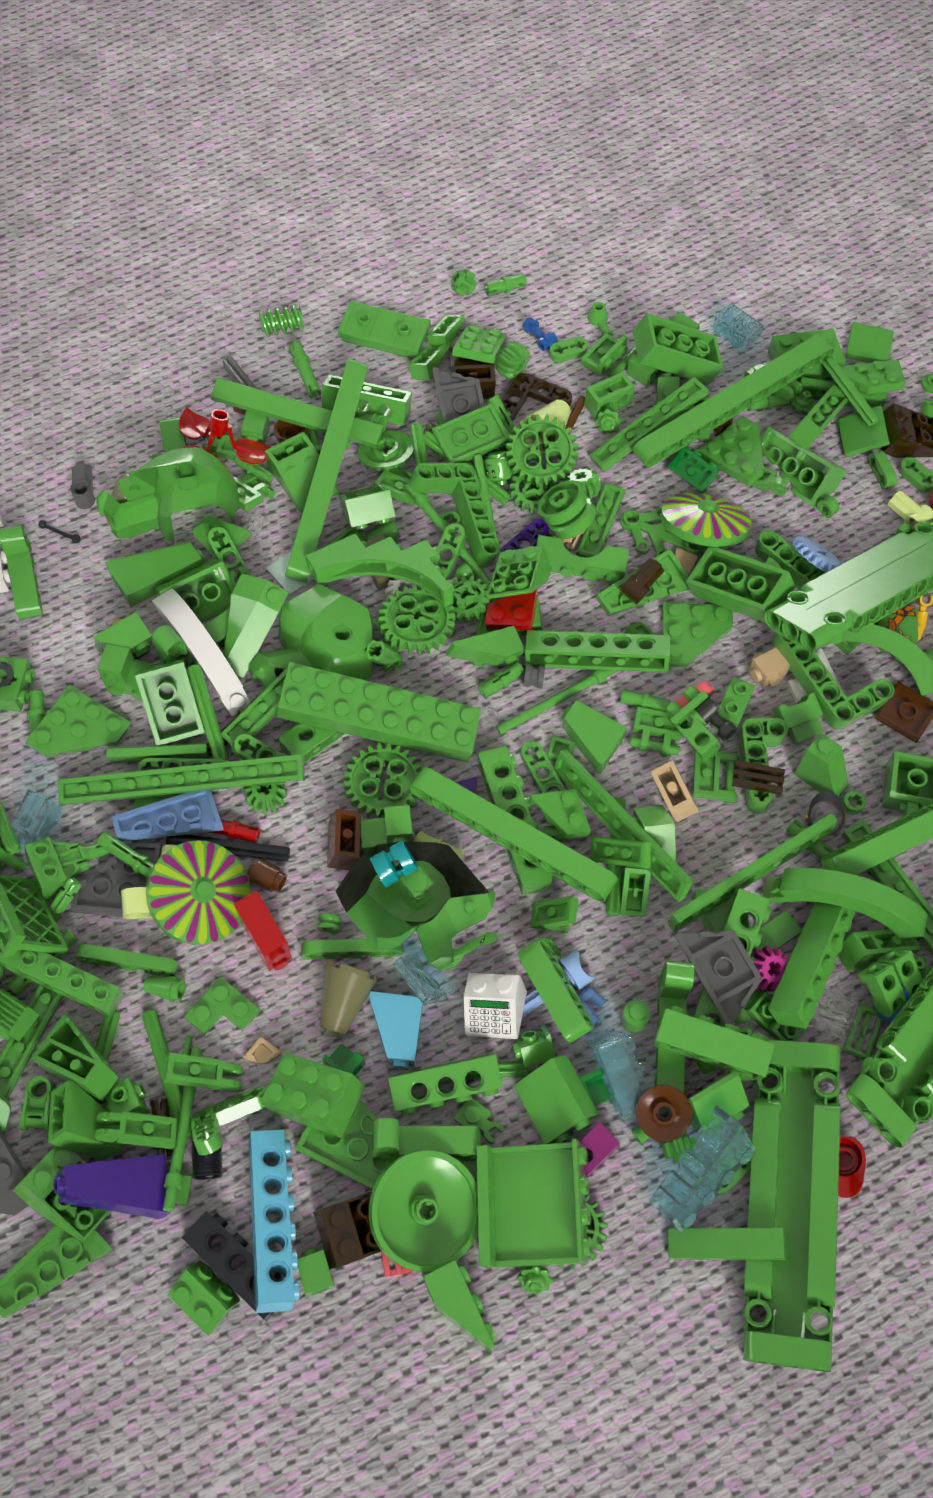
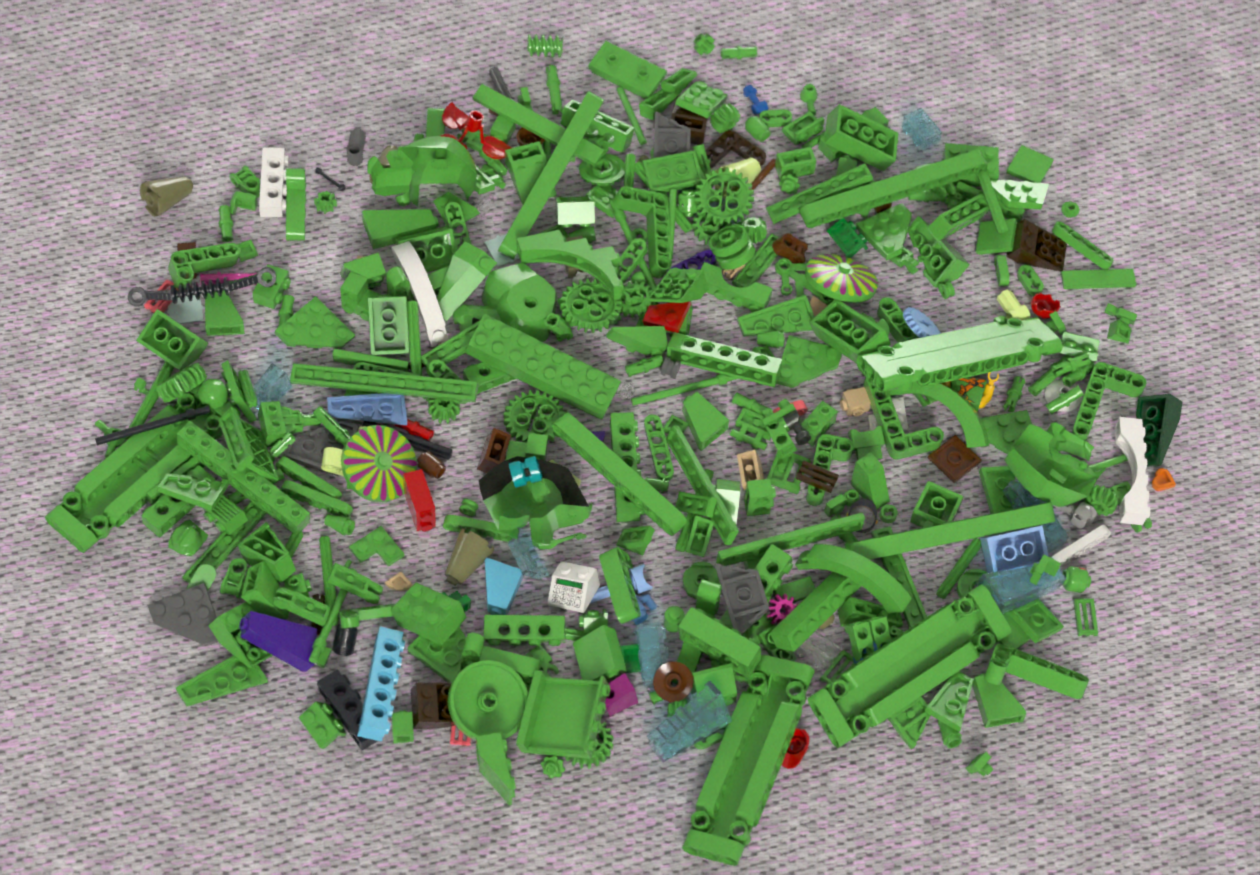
camera: 10 degrees right, 5 degrees down
bright green wing [529,789,591,839] -> none
dark brown piece [619,558,664,605] -> none
bright green tile [668,1228,786,1260] -> none
none -> bright green beam [276,456,342,500]
none -> bright green gear [314,191,337,214]
none -> bright green hinge [395,192,411,207]
none -> bright green plate [517,87,533,111]
none -> bright green bar [616,87,647,145]
none -> bright green plate [682,562,720,599]
none -> bright green brick [744,479,776,516]
none -> bright green brick [745,116,771,142]
none -> bright green cone [757,330,785,349]
none -> reddish brown piece [772,233,808,264]
none -> bright green plate [824,489,860,517]

